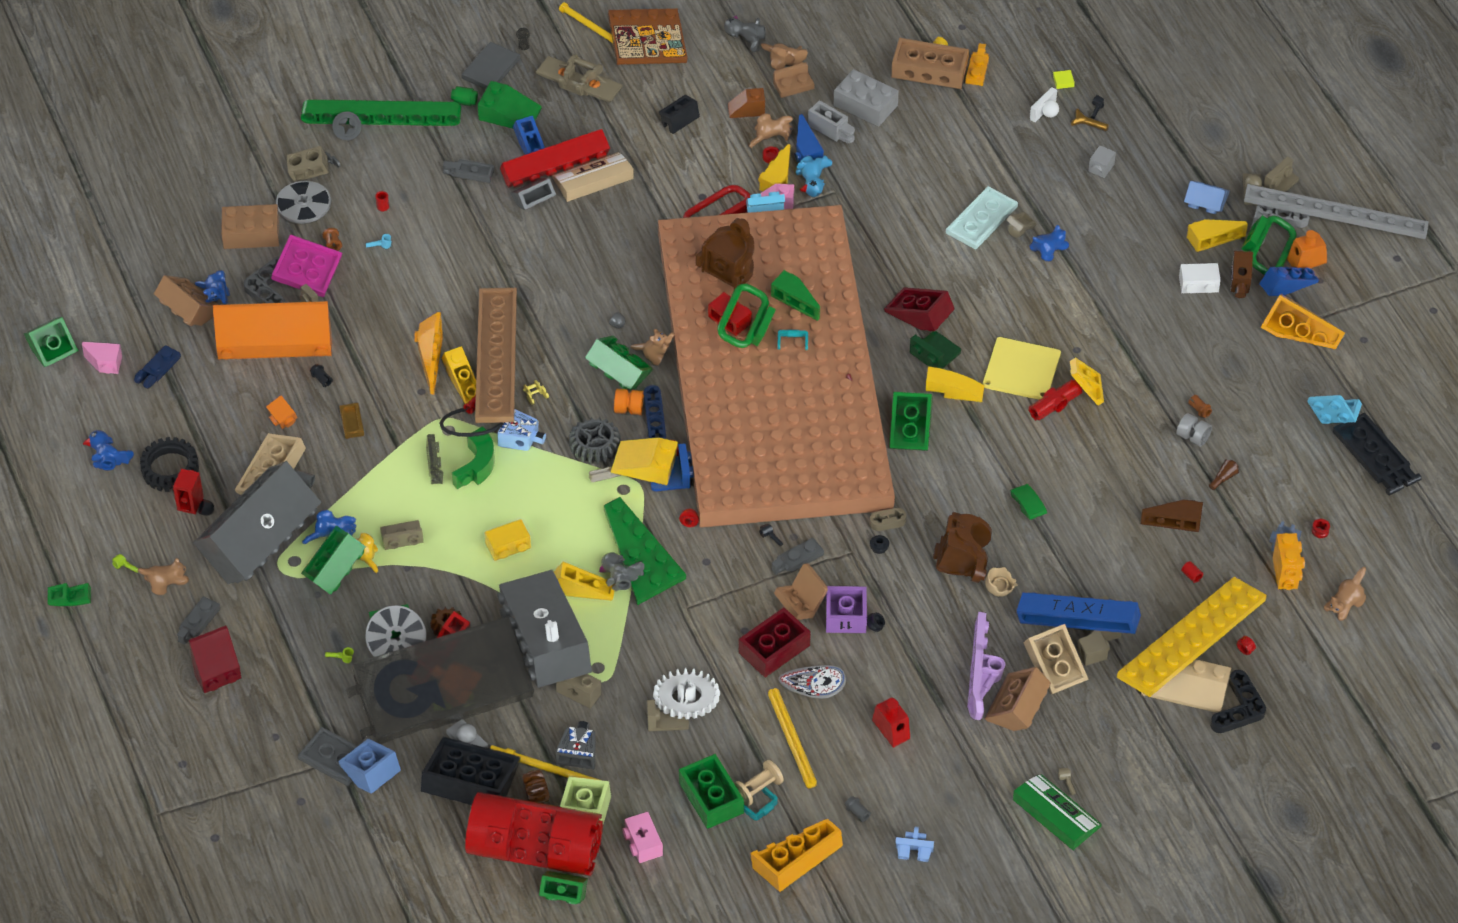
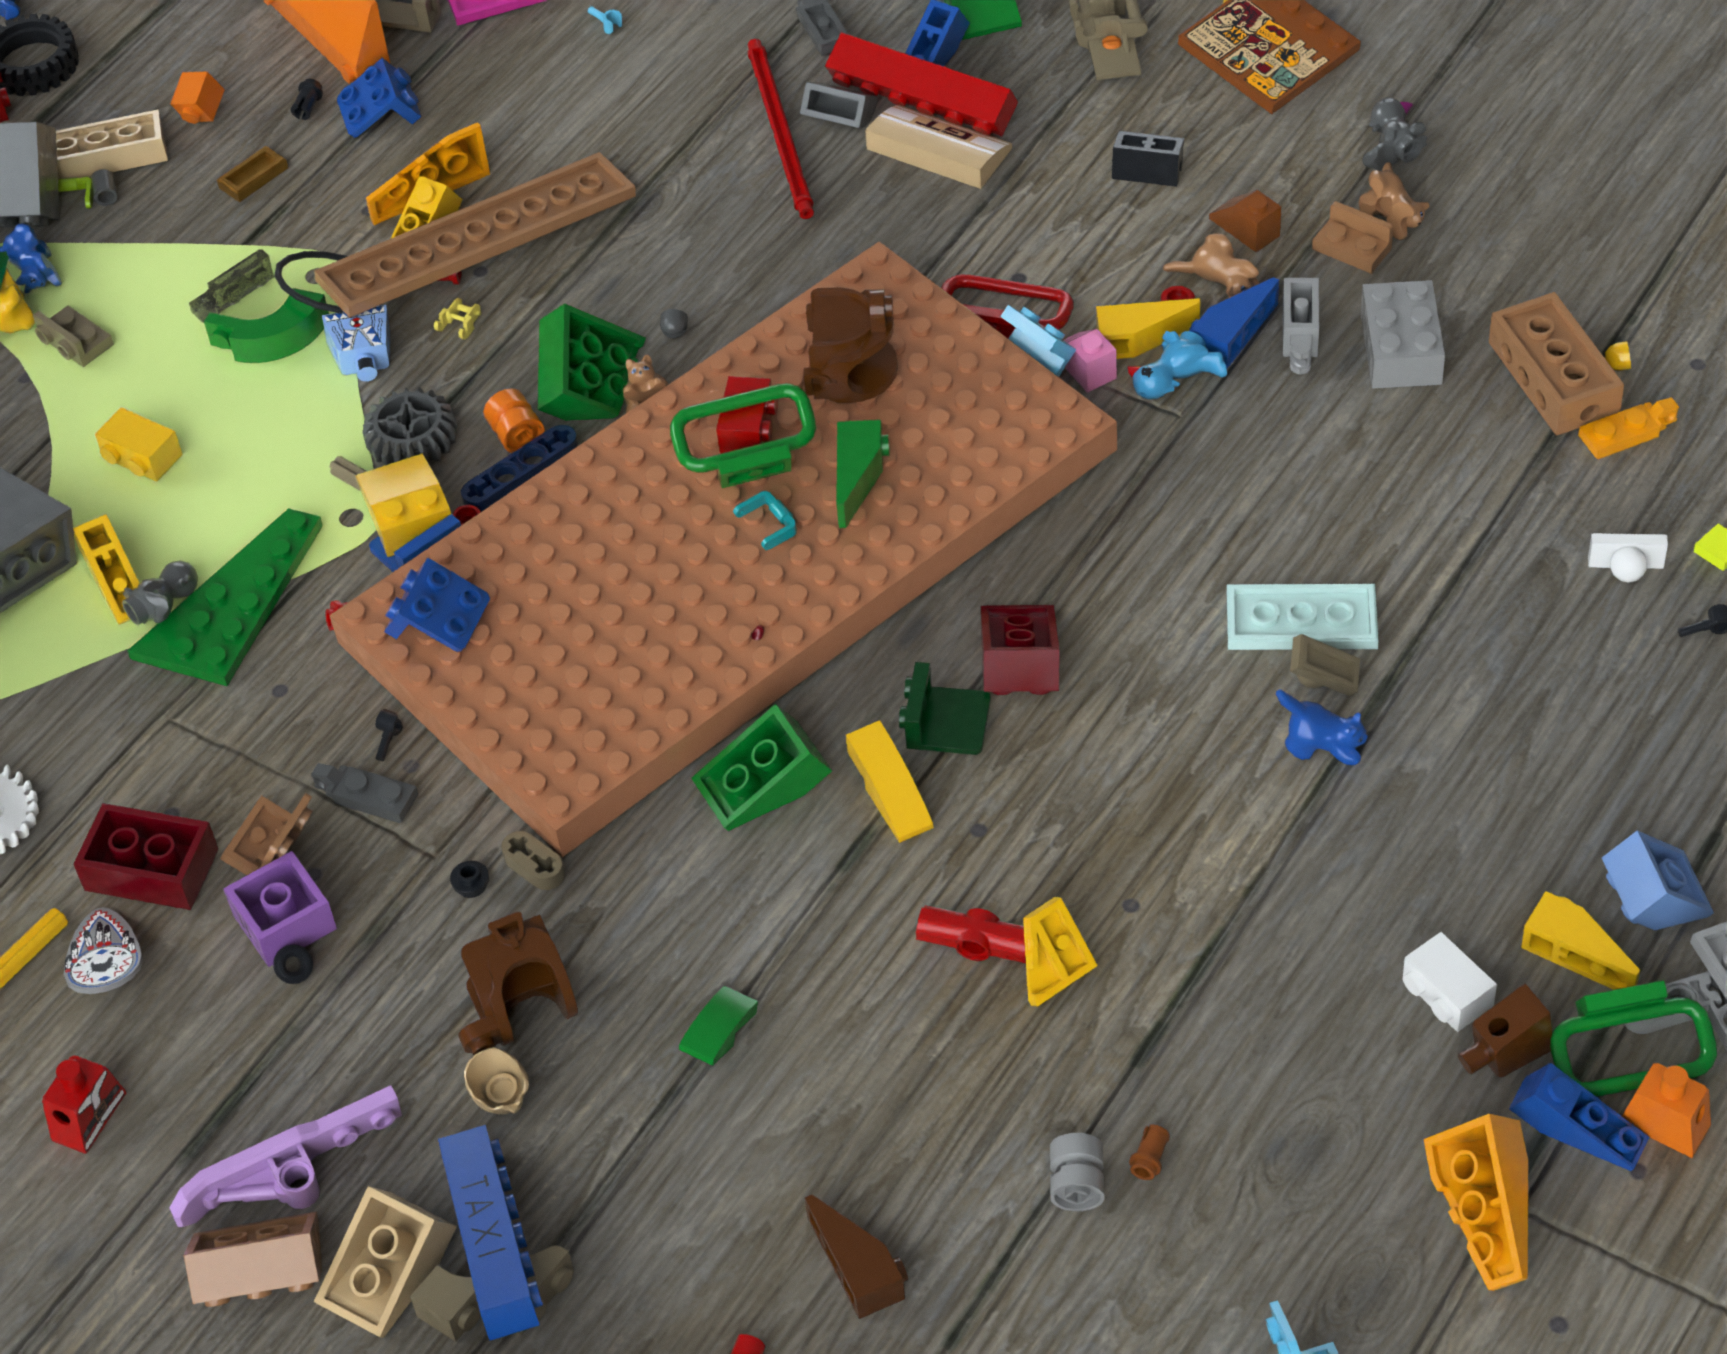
camera: 60 degrees right, 0 degrees up
light yellow piece [983,337,1061,400] -> none
pearl gold piece [1071,108,1109,131] -> none
light grey brick [1088,146,1116,178] -> none
reddish brown cone [1209,459,1239,490] -> none
none -> blue bracket [337,58,421,138]
none -> blue bracket [384,558,490,652]
none -> red piece [747,39,814,219]

